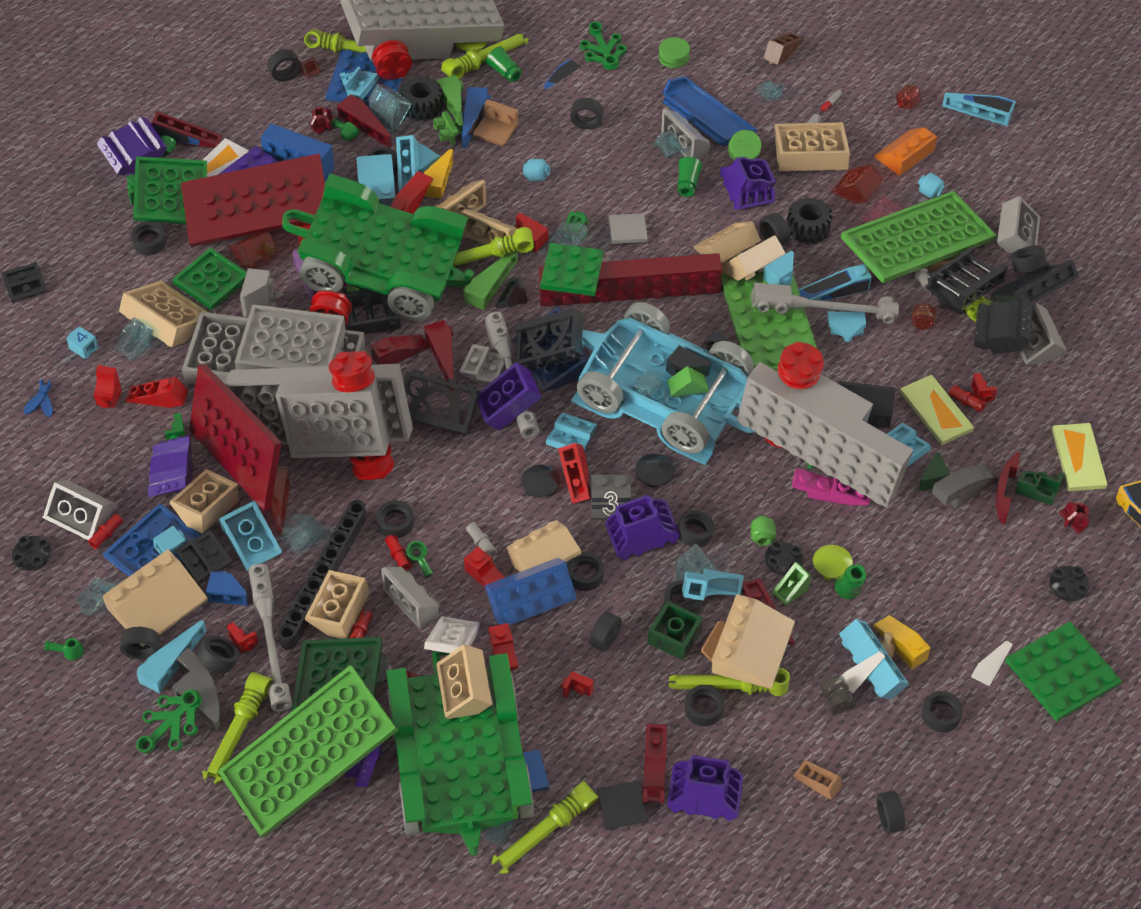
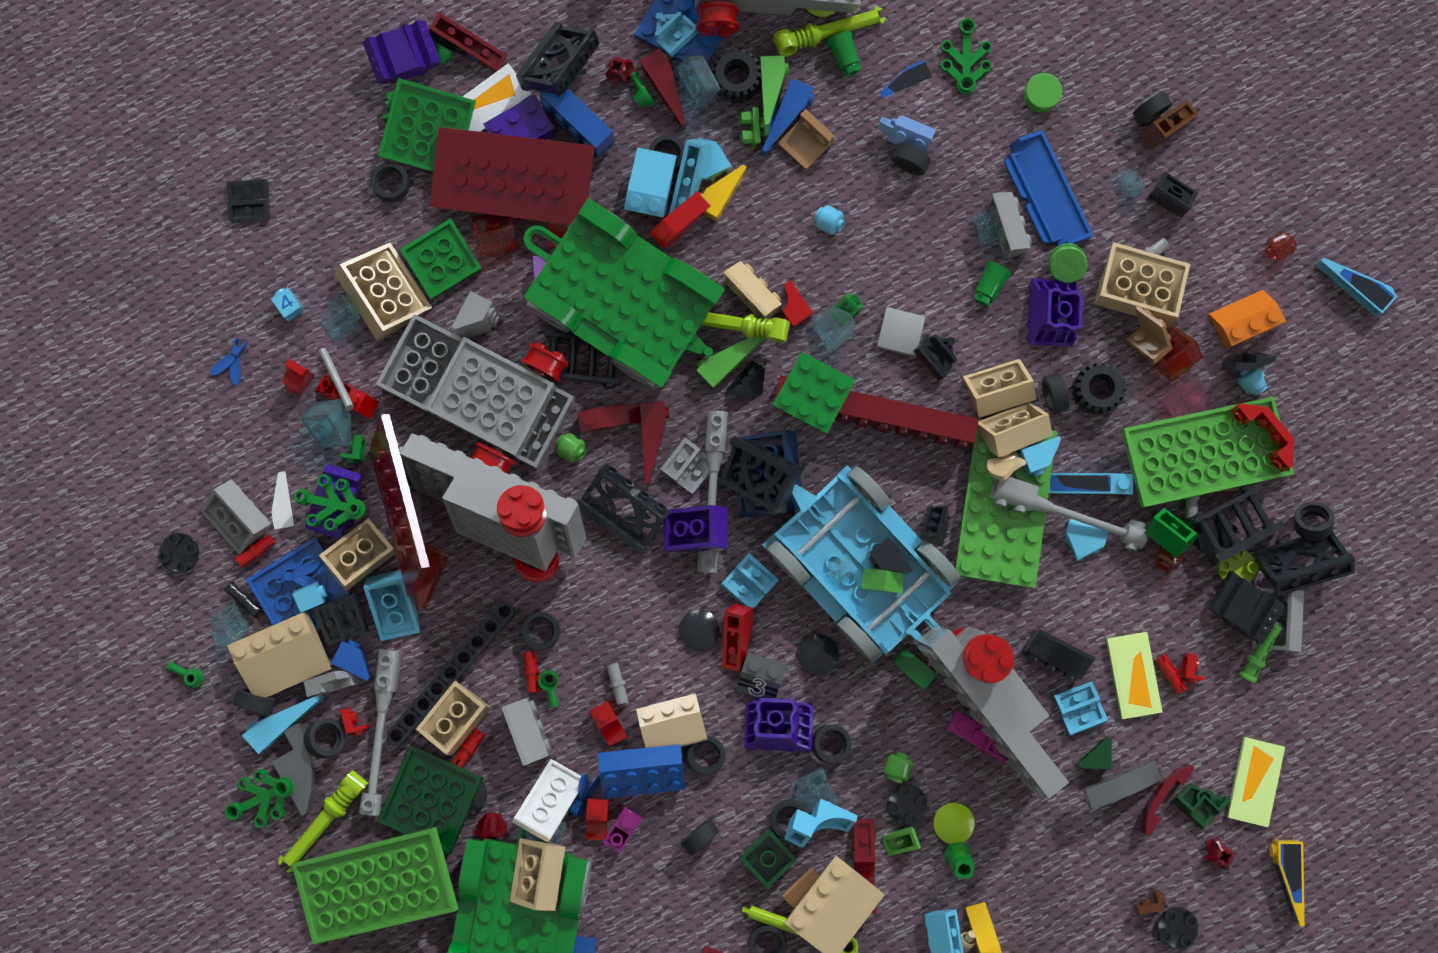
camera: 20 degrees right, 30 degrees up
clear light blue slope [282,514,329,555] -> none
tan slope [436,180,486,215] -> none
red bracket [561,671,594,698] -> none
piece [820,90,842,112] -> none
light grey slope [997,196,1040,253] -> none
none -> black pin [224,581,263,618]
none -> white sticker [272,471,294,529]
none -> green plant [294,474,366,531]
none -> clear light blue slope [300,399,351,448]
none -> light grey slope [303,671,363,697]
none -> light grey bar [319,348,354,411]
none -> black fence [516,22,600,97]
none -> blue piece [570,773,601,817]
none -> magenta slope [603,806,643,854]
none -> medium blue hinge [877,116,936,153]
none -> green slope [892,648,937,690]
none -> black slope [913,334,957,381]
none -> tan arm [987,451,1026,480]
none -> medium nougat bracket [1126,306,1173,364]
none -> black tyre [1133,91,1173,126]
none -> reddish brown bracket [1134,888,1165,915]
none -> green slope [1144,508,1199,558]
none -> black slope [1148,171,1198,218]
none -> black slope [1222,352,1277,371]
none -> red slope [1230,403,1294,472]
none -> bright green pin [1239,623,1282,683]

